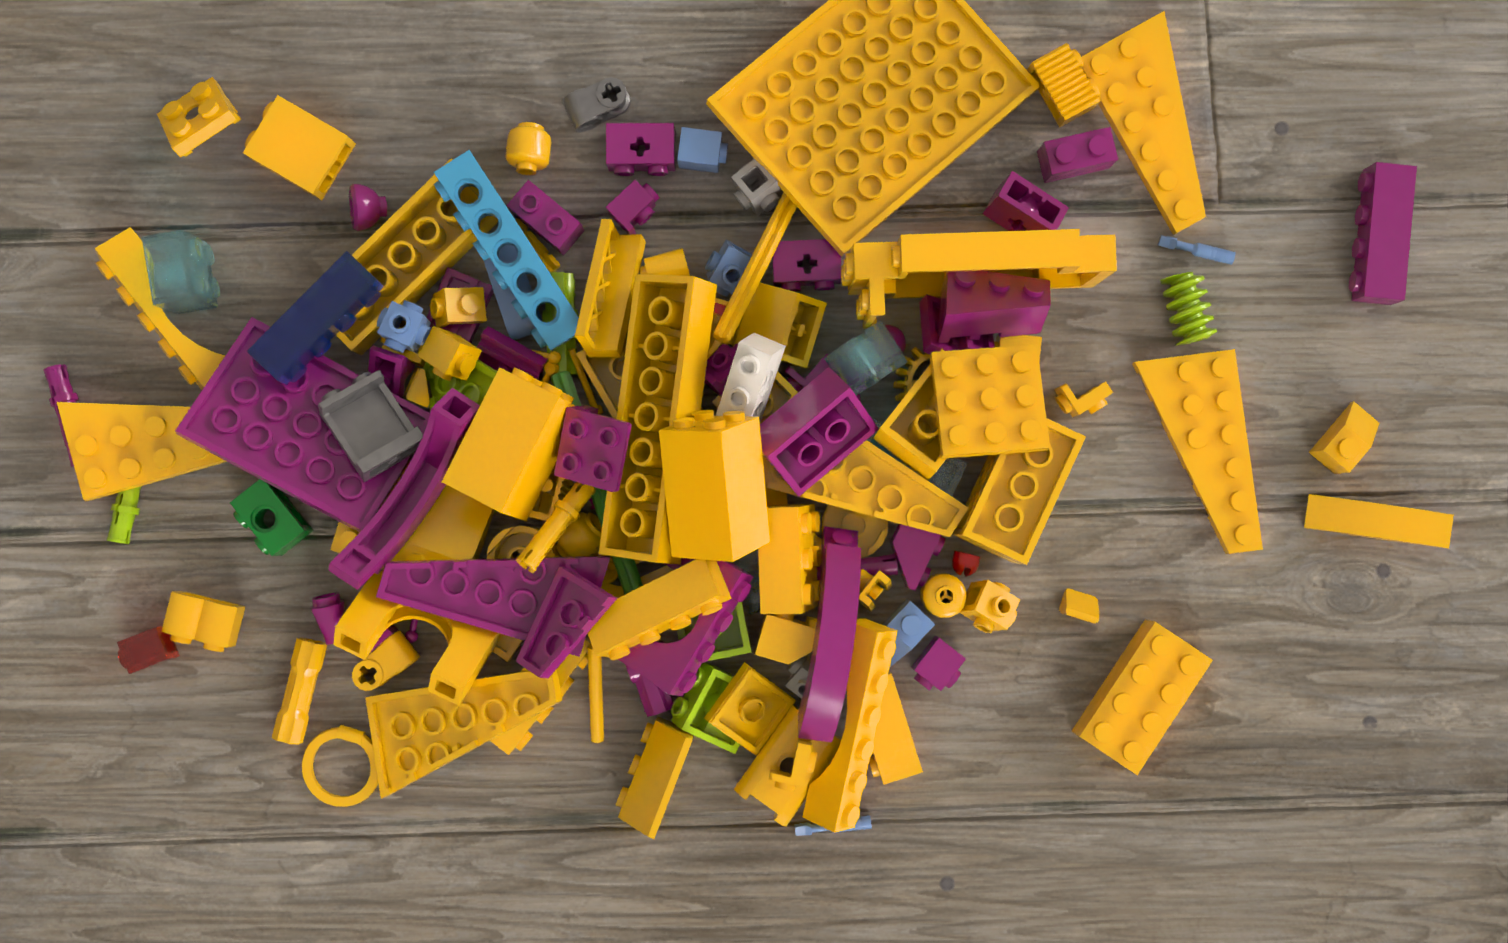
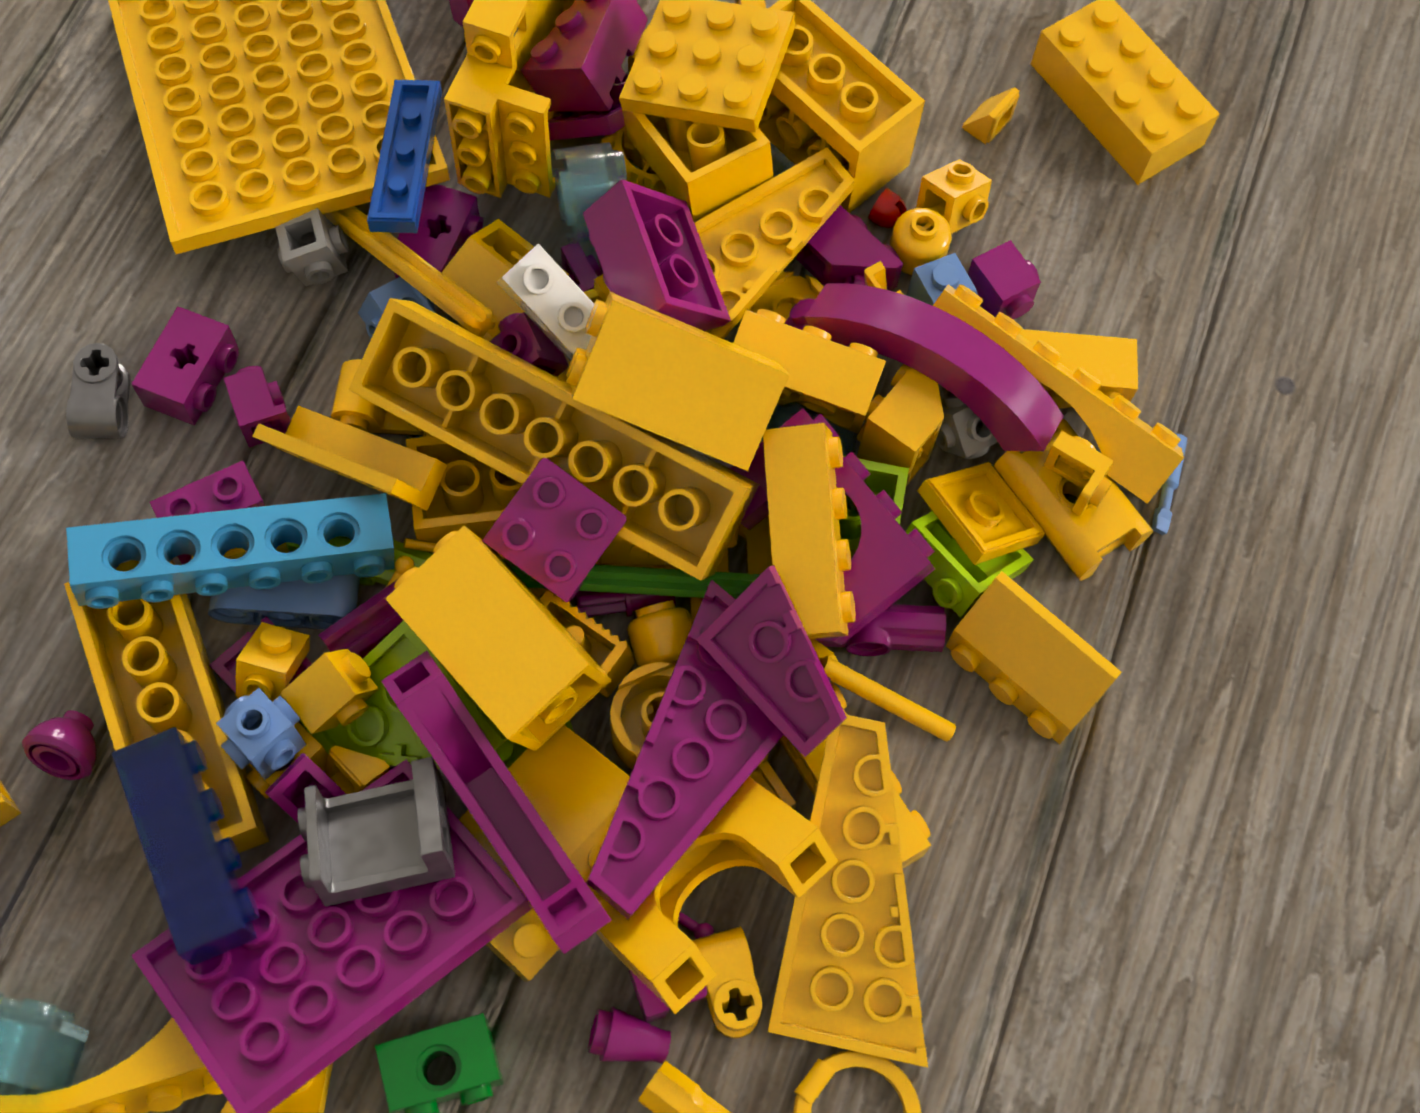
camera: 70 degrees left, 20 degrees down
yellow head [505,122,551,176] -> none
yellow pin [516,482,596,573] -> none
medium blue brick [677,127,728,173] -> none
none -> blue tile [367,80,442,233]

